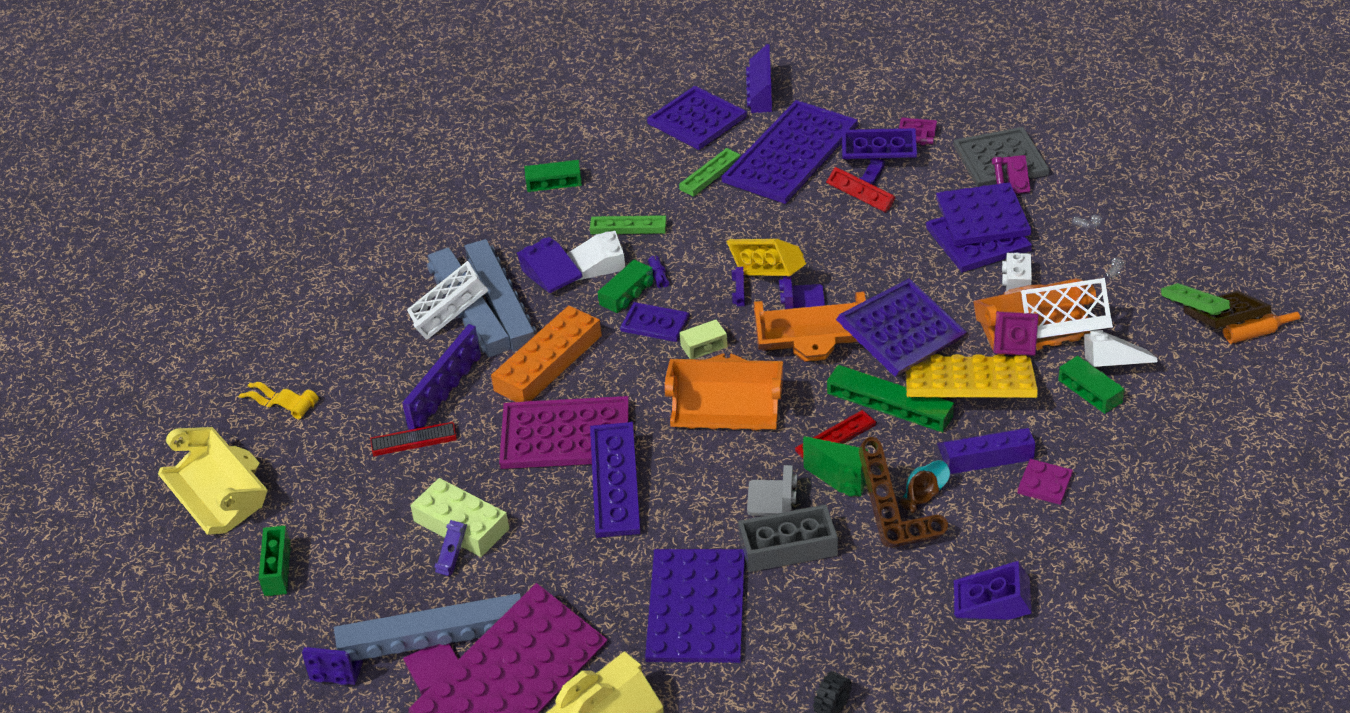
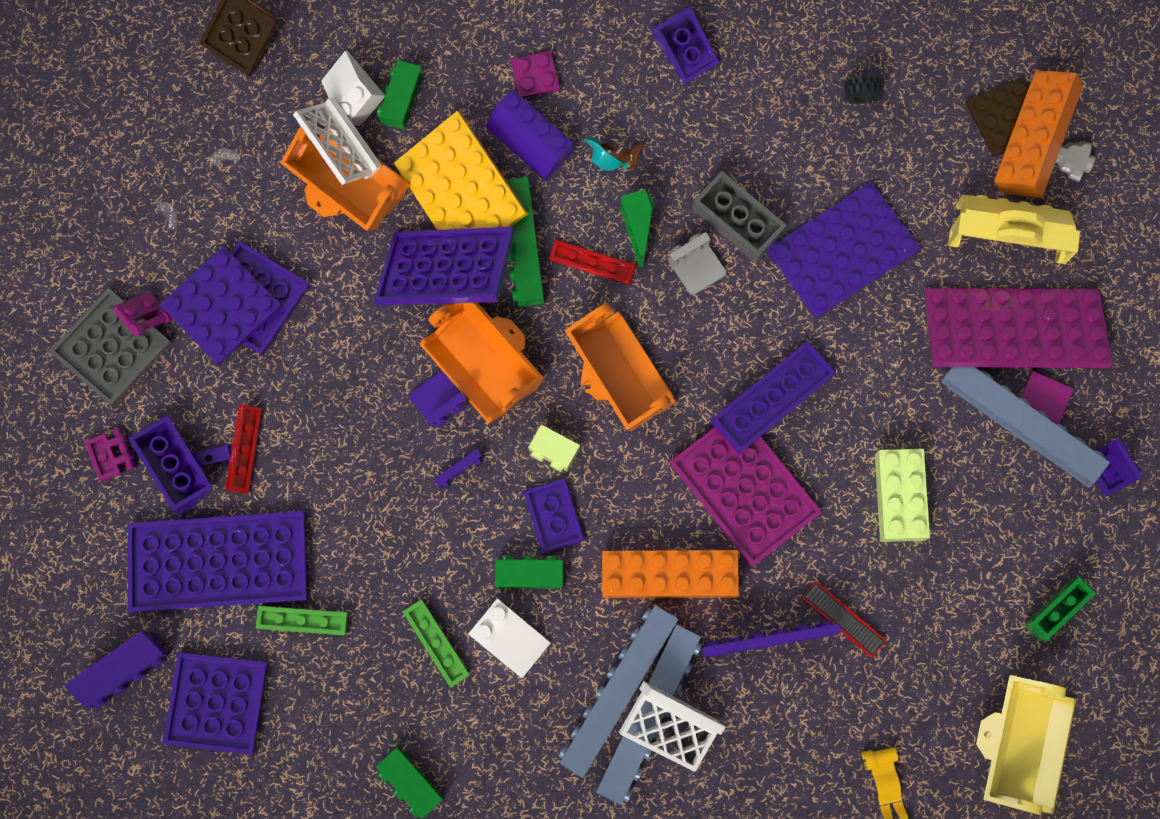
camera: 125 degrees left, 35 degrees up
dark purple piece [434,520,467,576] -> none
dark purple slope [517,237,583,293] -> none
dark purple pin [648,256,669,288] -> none
yellow slope [726,239,806,276] -> none
reddish brown beam [859,437,948,548] -> none
magenta tile [993,311,1039,355] -> none
white brick [1002,253,1032,291] -> none
bright green plate [1161,283,1230,315] -> none

